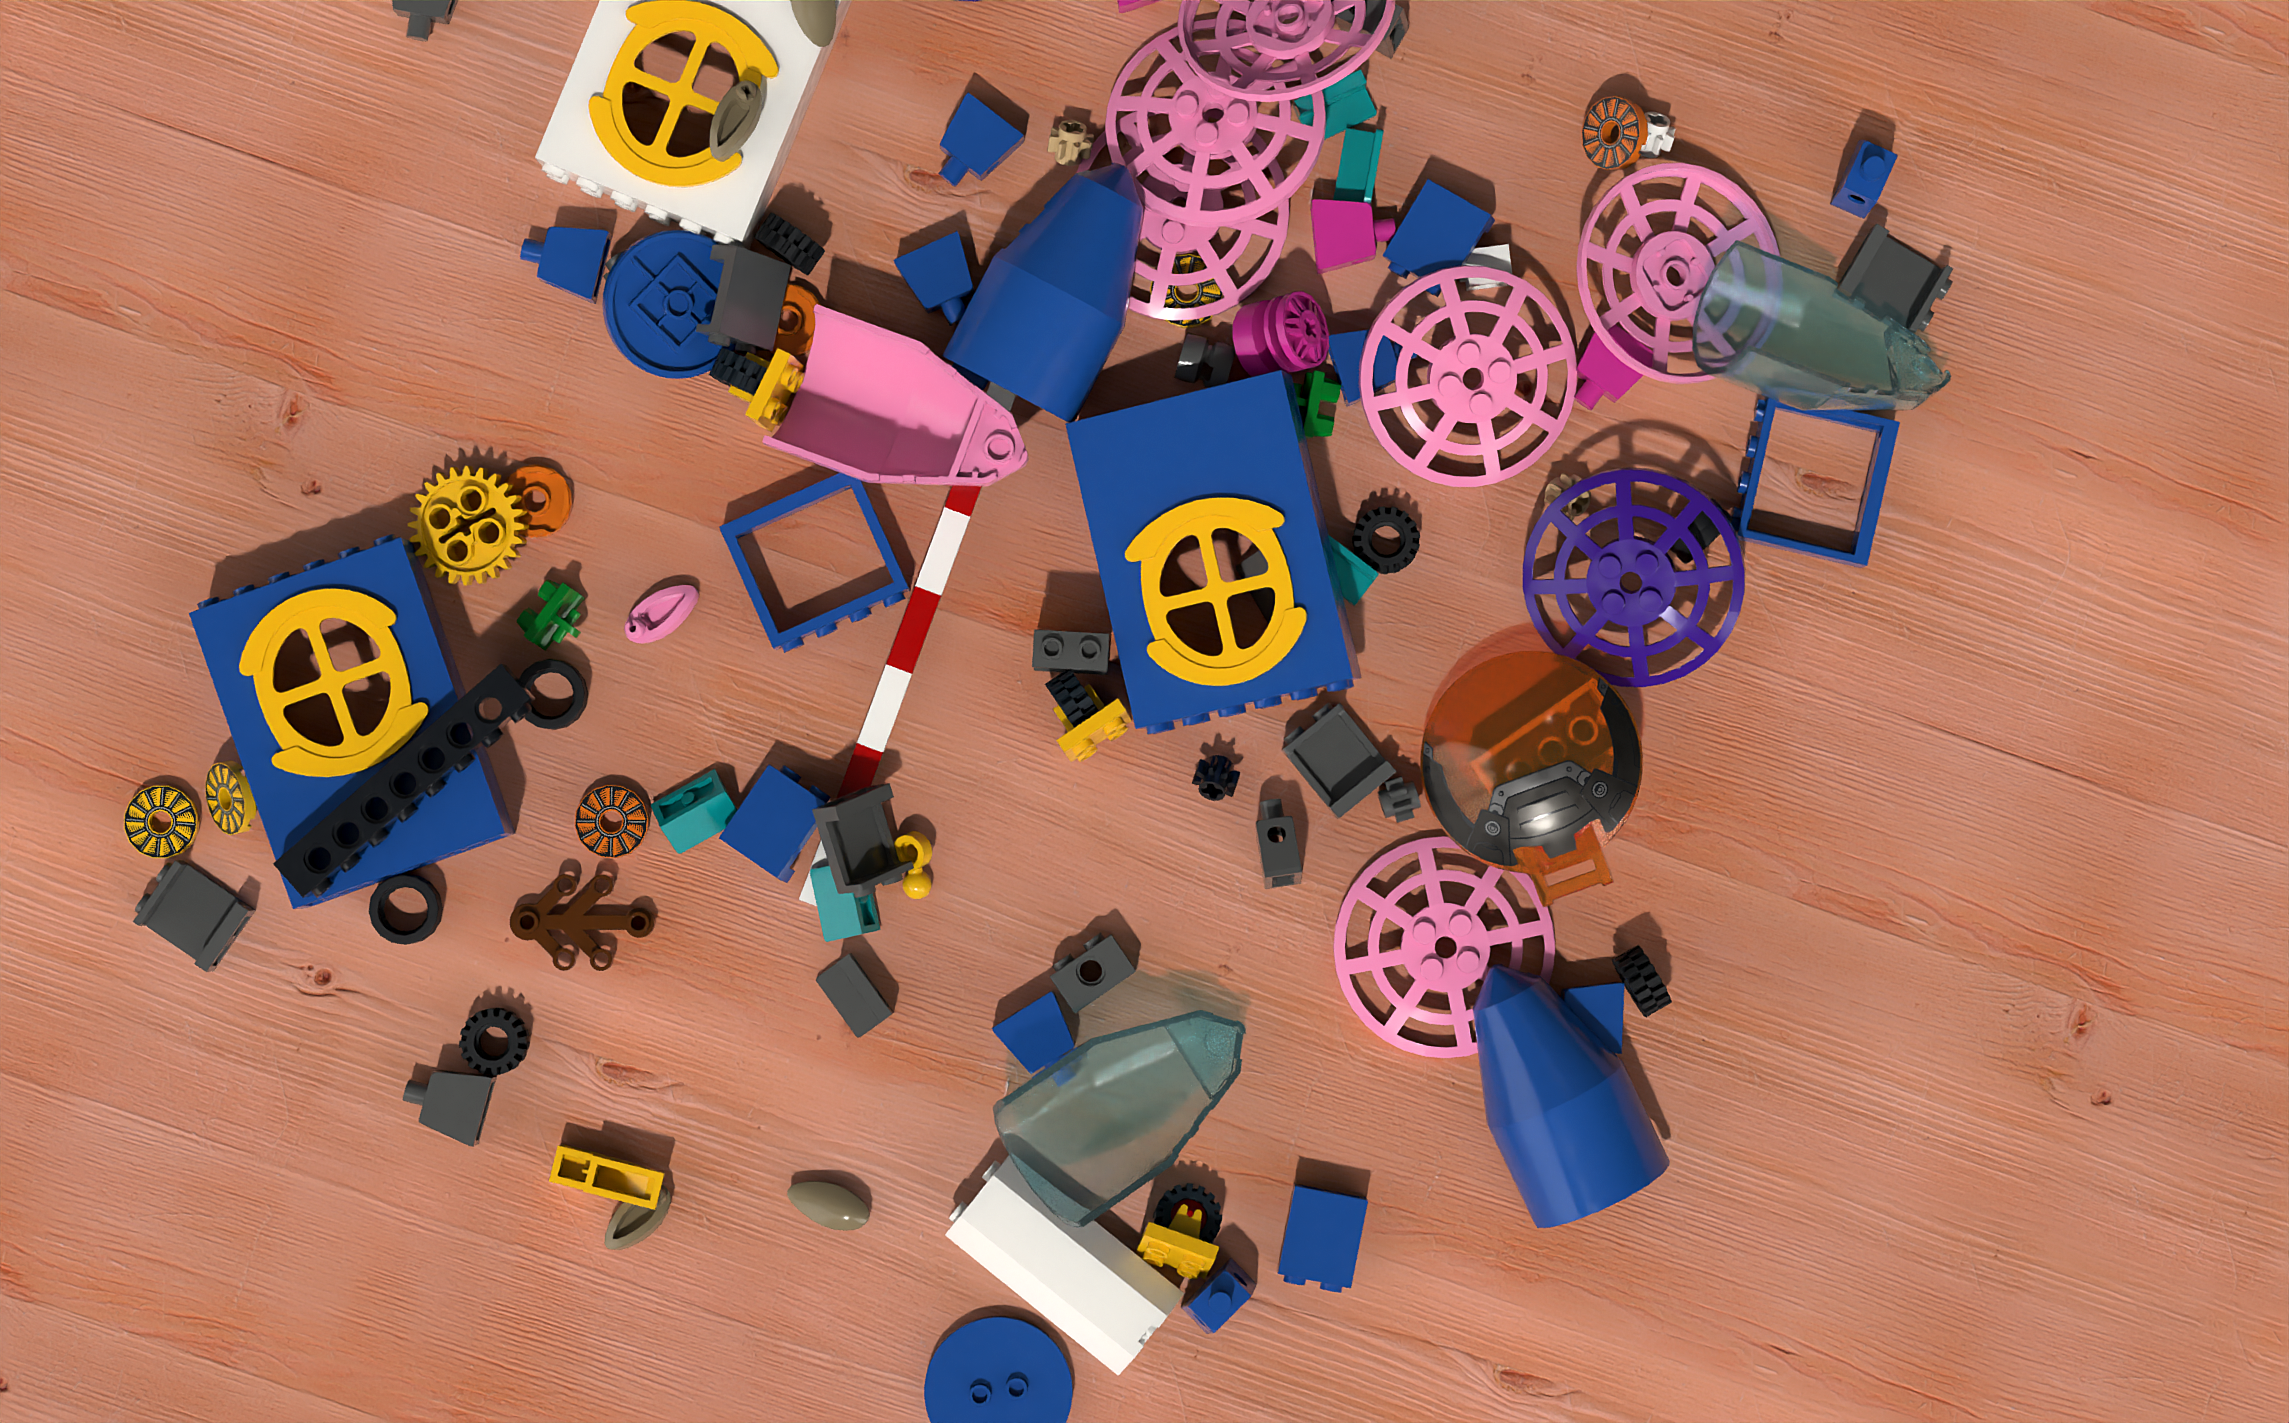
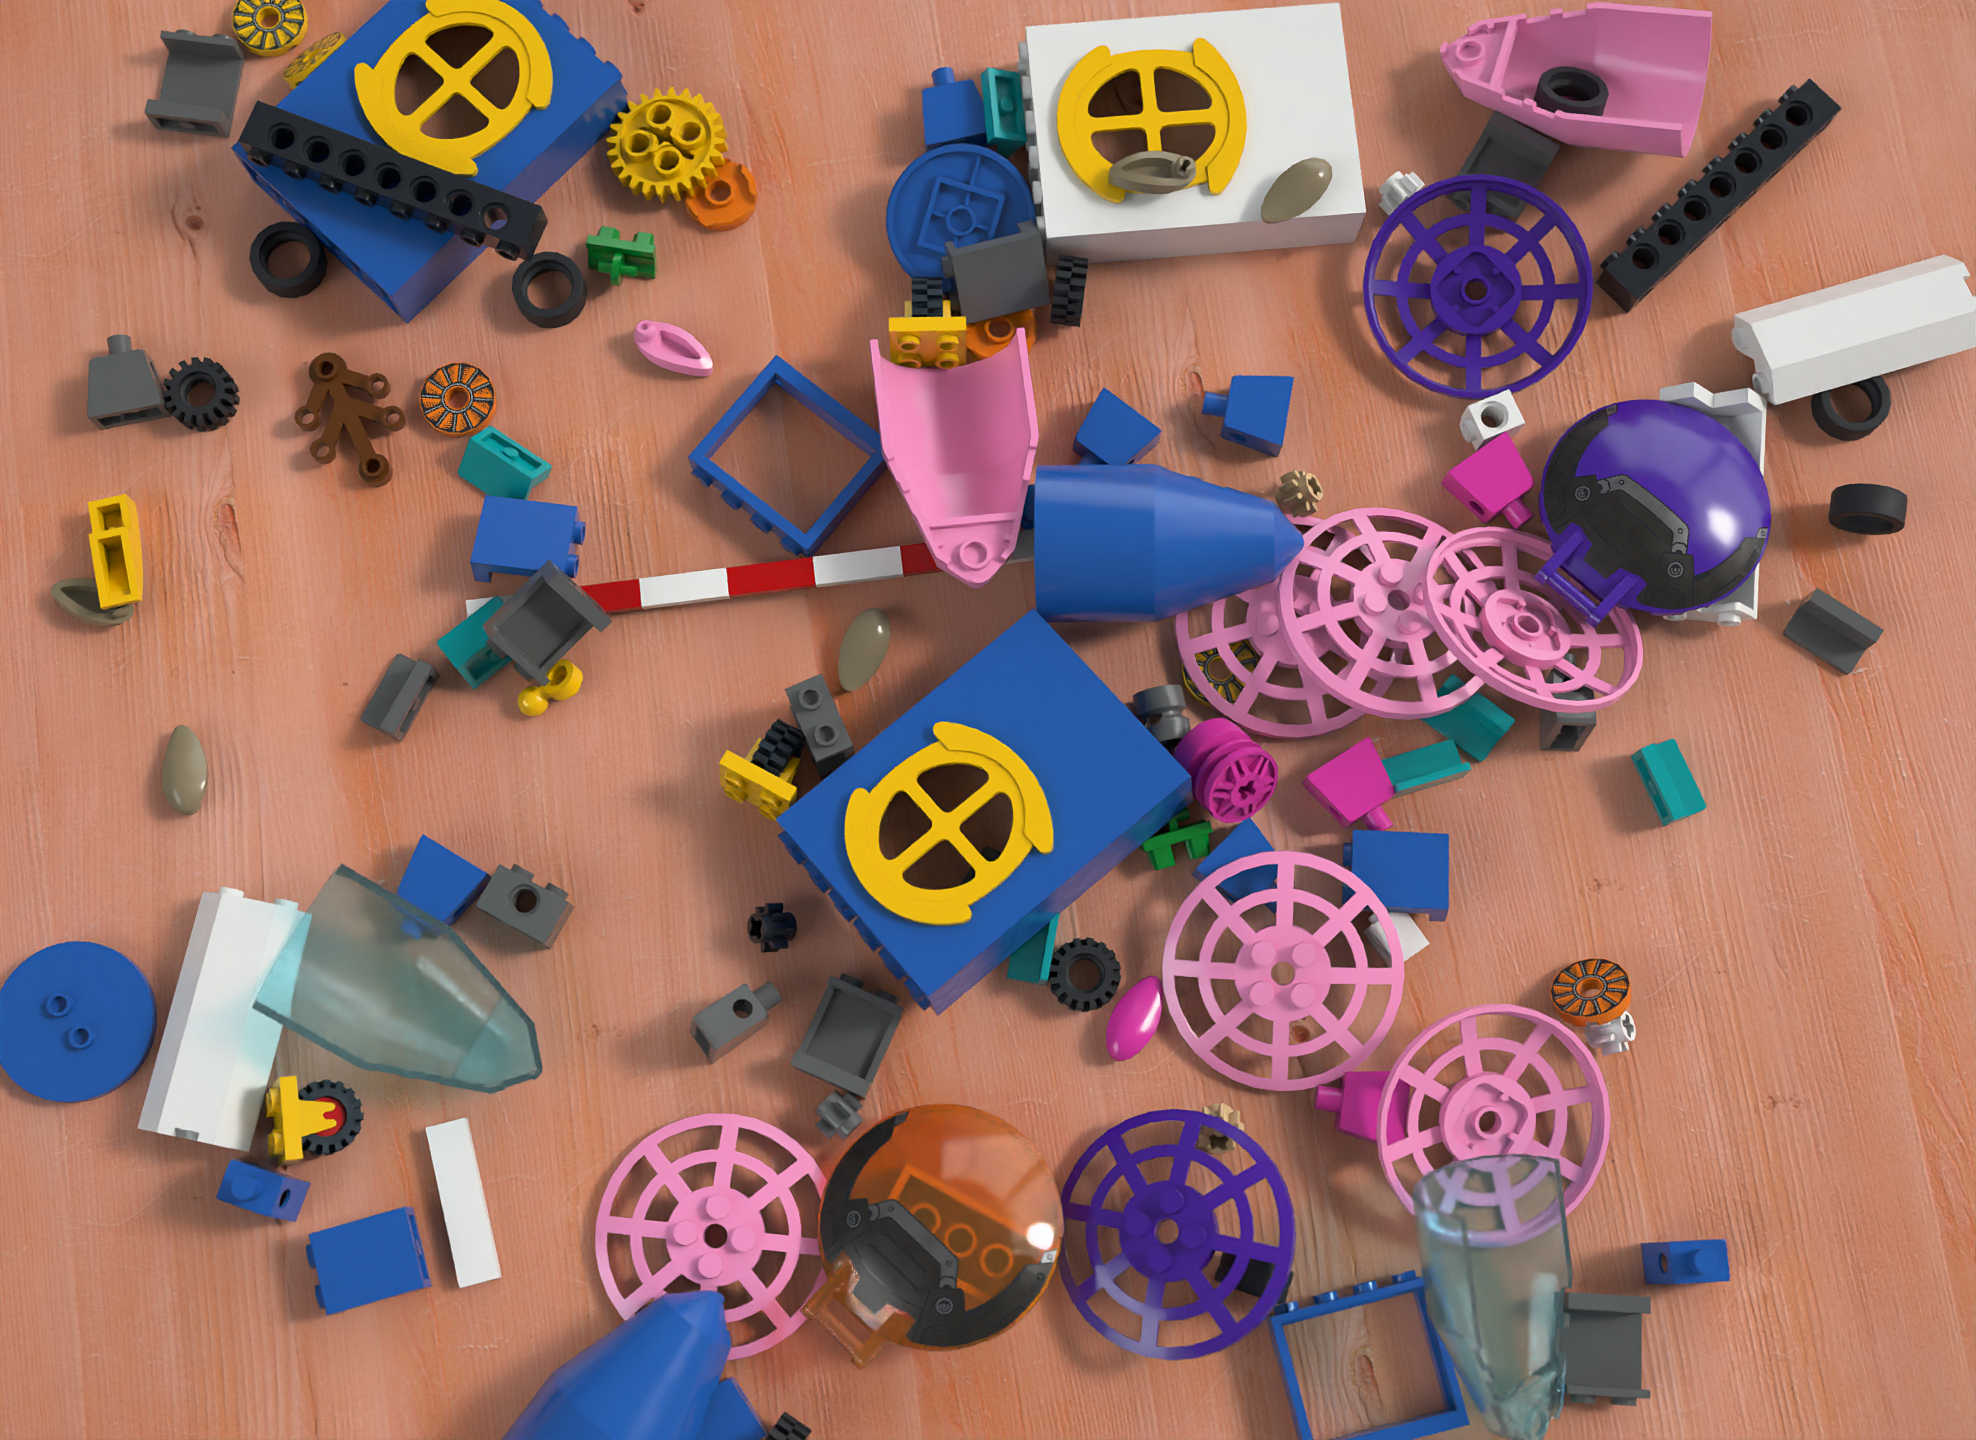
camera: 65 degrees right, 10 degrees down
none -> white tile [426,1118,502,1288]
none -> dark tan arm [838,608,890,691]
none -> teal panel [980,67,1027,159]
none -> dark pink arm [1106,976,1163,1061]

